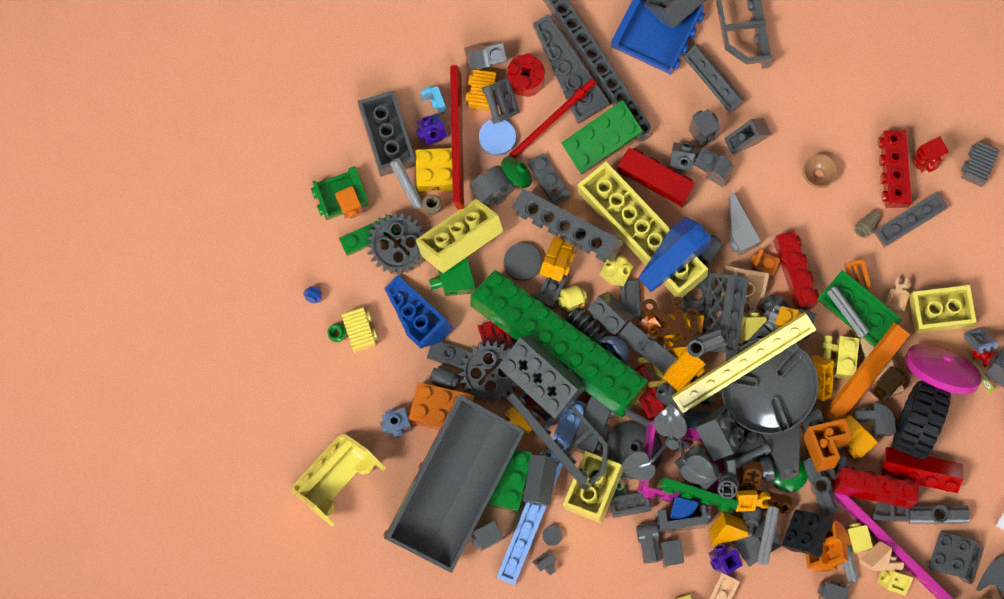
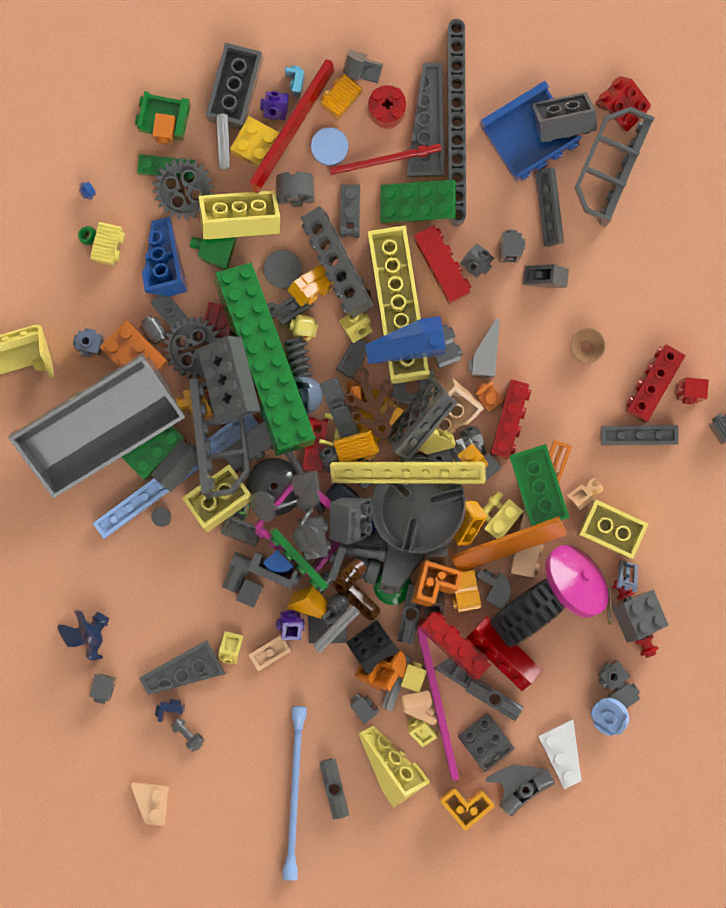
camera: 30 degrees right, 10 degrees up
dark tan cone [422,195,441,215] -> none
dark grey brick [471,521,503,552] -> none
dark grey plate [481,77,520,124] -> none
green dish [501,156,532,188] -> none
dark grey tile [532,551,556,575] -> none
dark grey brick [587,291,635,336] -> none
dark grey piece [687,328,728,357] -> none
dark grey brick [693,147,734,187] -> none
dark grey wheel [718,473,739,499] -> none
light orange plate [735,490,771,512] -> none
light grey axle [827,286,869,337] -> none
dark tan cone [854,210,880,238] -> none
dark brown brick [870,367,906,403] -> none

